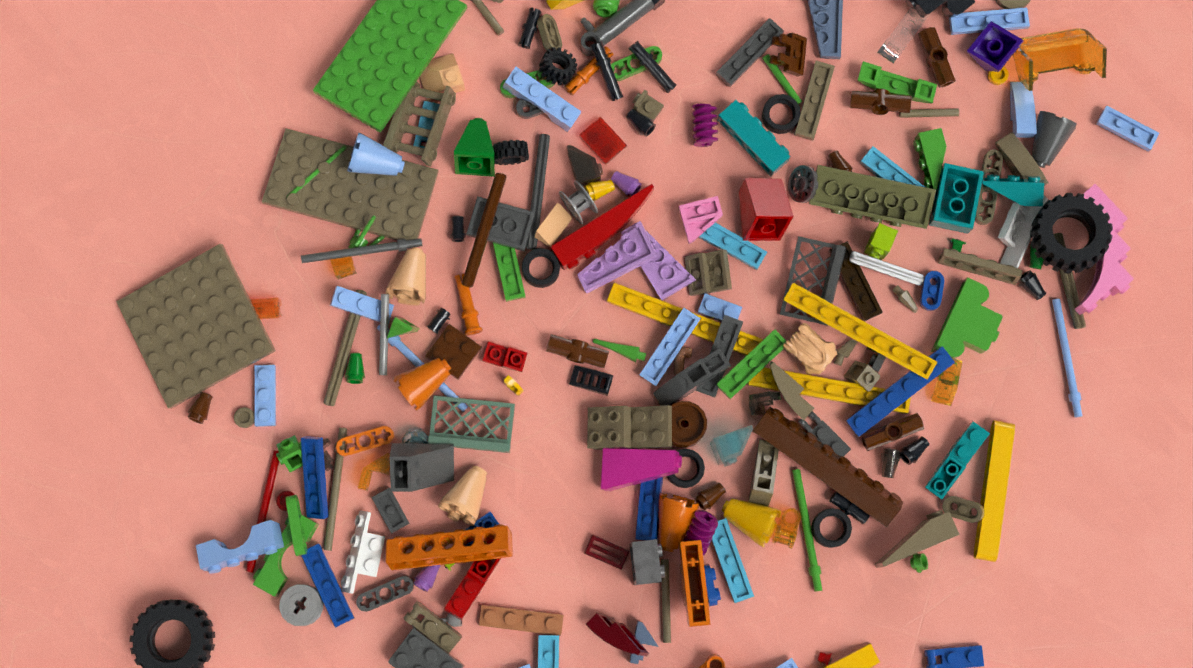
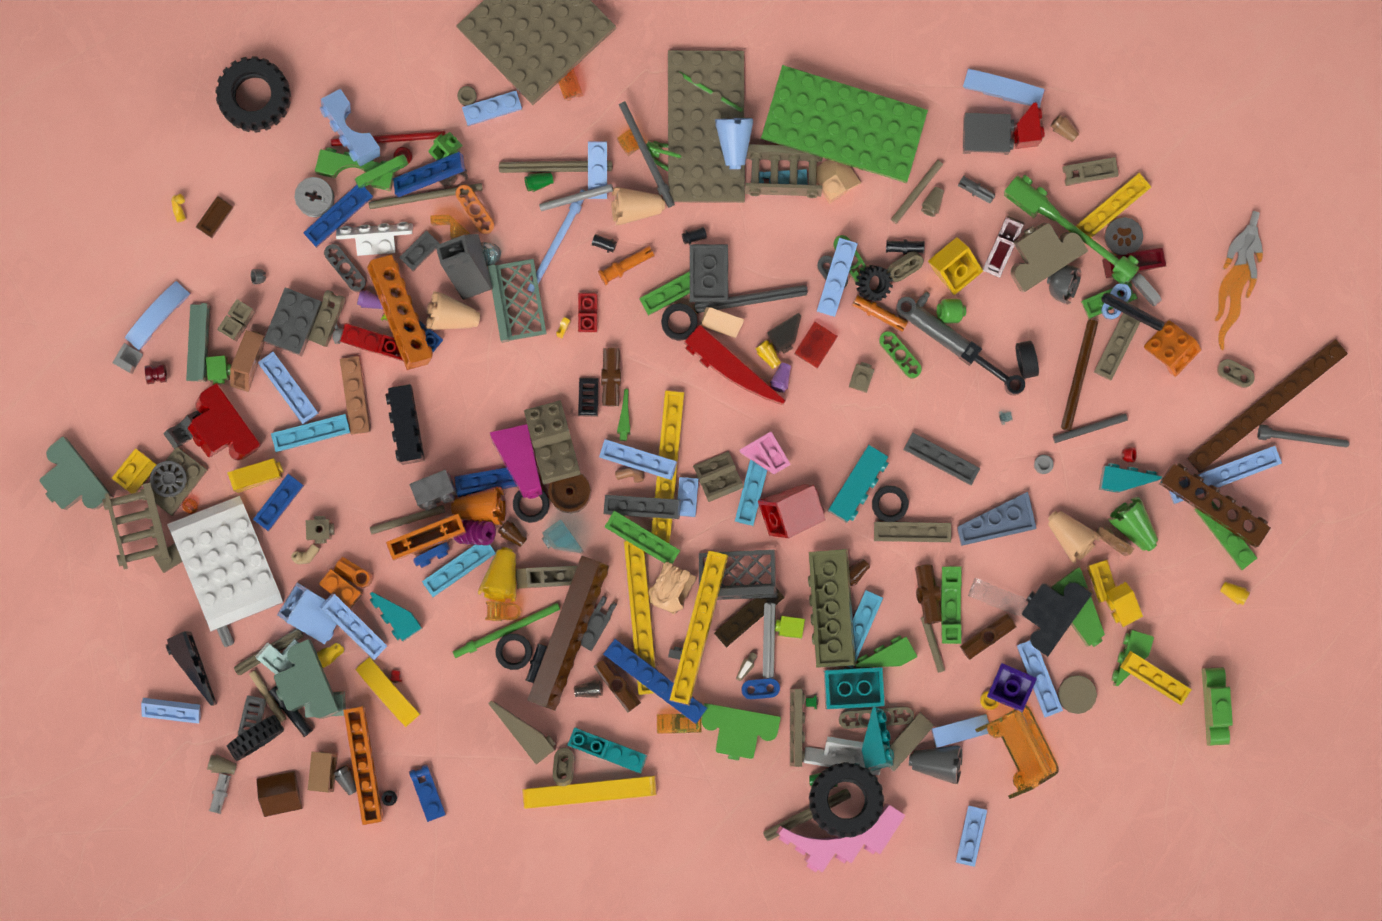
camera: 75 degrees right, 5 degrees up
reddish brown cone [188,392,213,424] -> none
bright green slope [387,317,420,338] -> none
orange cone [393,358,452,411] -> none
reddish brown plate [425,324,482,380] -> none
green slope [454,118,495,177] -> none
reddish brown axle [462,173,507,288] -> none
black tyre [493,140,529,165] -> none
light grey piece [559,180,598,224] -> none
lavender wing [577,221,658,293] -> none
dark red tile [584,535,629,570] -> none
dark red slope [586,613,649,657] -> none
black pin [590,41,624,101] -> none
lavender wing [621,222,696,301] -> none
black cone [626,109,656,137] -> none
black pin [628,40,677,93] -> none
sand blue slope [629,621,659,664] -> none
dark grey slope [653,348,731,406] -> none
magenta piece [692,104,718,147] -> none
clear smoke bracket [749,391,781,415] -> none
bright green bar [763,54,802,105] -> none
dark tan slope [769,361,814,420] -> none
reddish brown plate [770,32,807,77] -> none
flat silver wheel [788,165,818,203] -> none
dark tan bar [834,340,858,366] -> none
dark tan bracket [844,361,880,391] -> none
black cone [899,436,930,465] -> none
bright green plate [910,553,928,573] -> none
black cone [1019,270,1046,300] -> none
light blue bar [1052,299,1083,418] -> none
none -> teal slope [370,592,423,642]
none -> black wedge [385,384,425,465]

